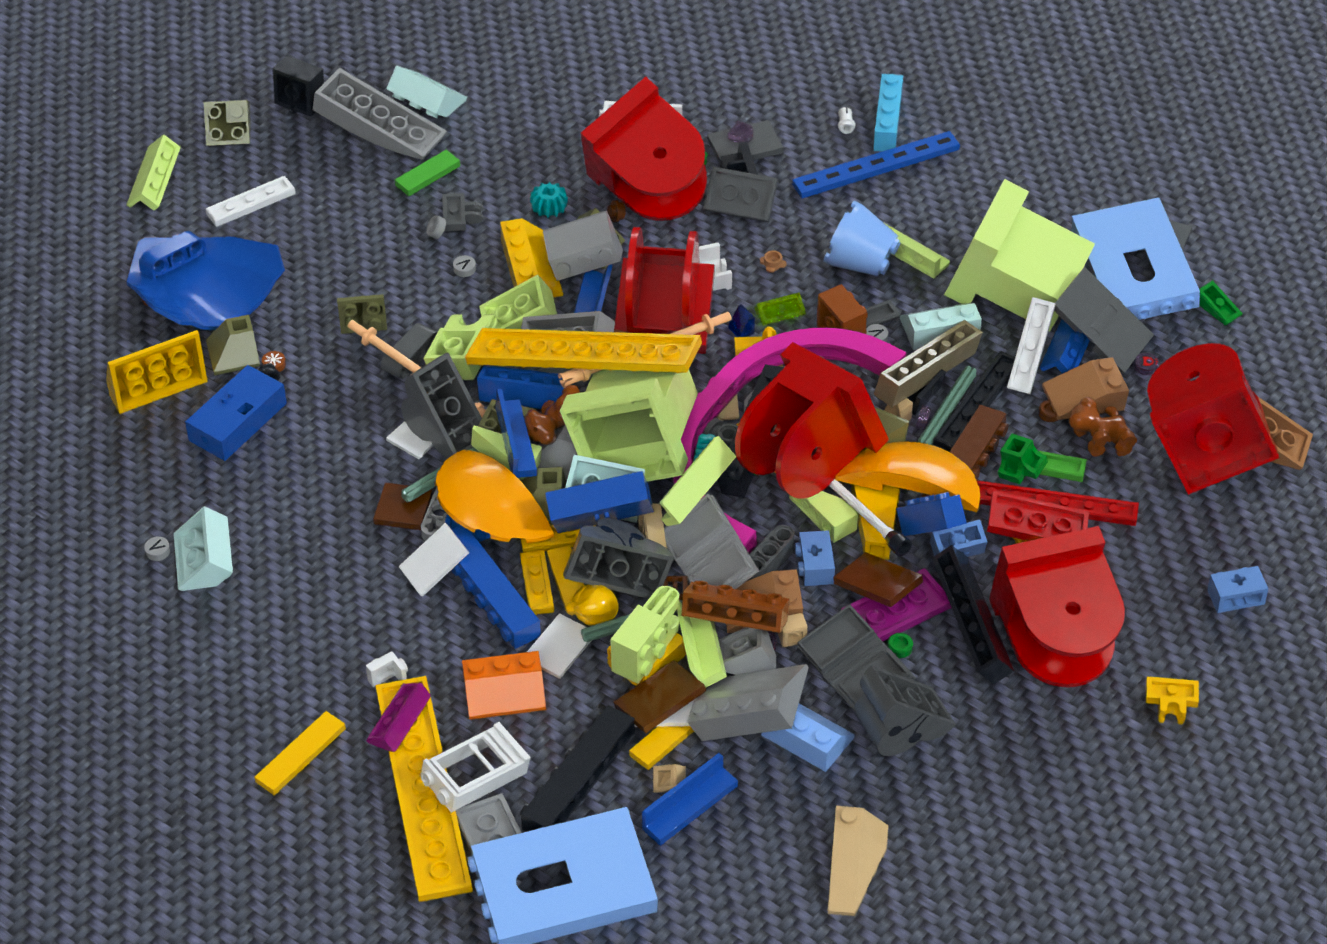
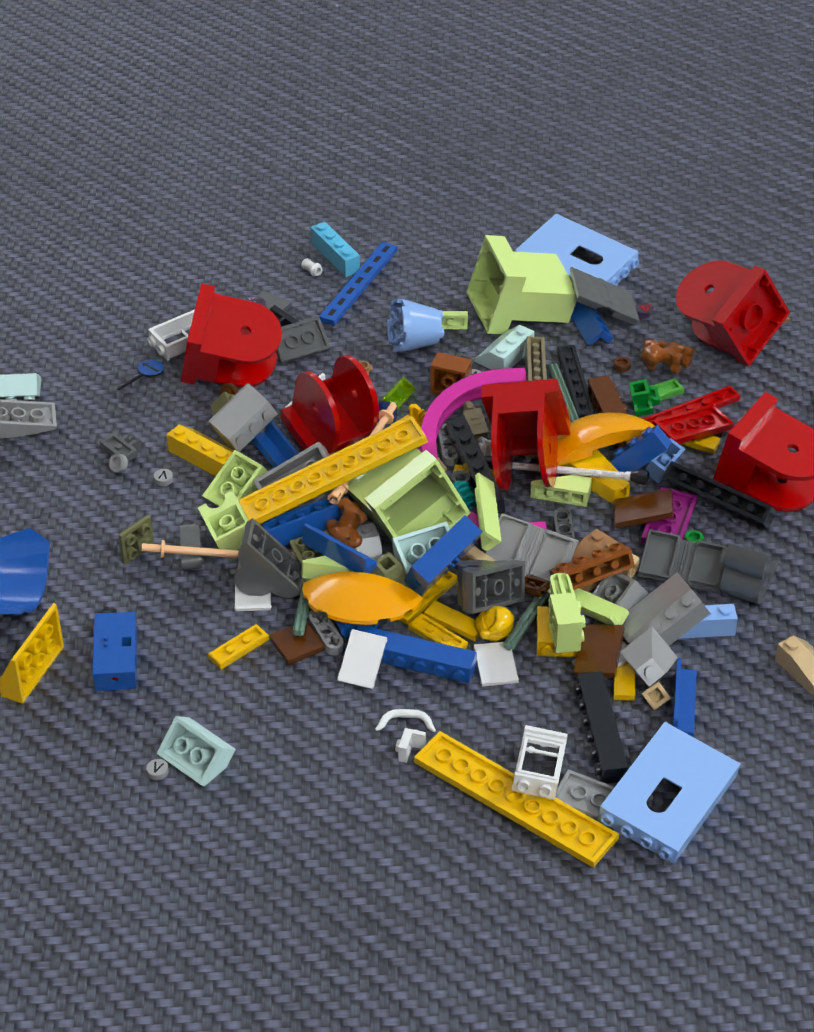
camera: 40 degrees left, 5 degrees down
olive slope [206,315,260,375] -> none
yellow tile [254,711,346,796] -> none
dark orange tile [262,351,286,372] -> none
magenta slope [366,683,430,752] -> none
bright green tile [395,150,460,196] -> none
orange slope [462,651,546,720] -> none
teal gear [530,182,568,218] -> none
medium blue brick [795,530,835,586] -> none
white tile [1007,297,1056,394] -> none
medium nougat slope [1042,357,1129,420] -> none
green slope [1199,280,1243,326] -> none
none -> piece [117,360,164,390]
none -> yellow tile [208,624,269,670]
none -> white animal [375,709,436,732]
none -> light grey slope [620,626,678,687]

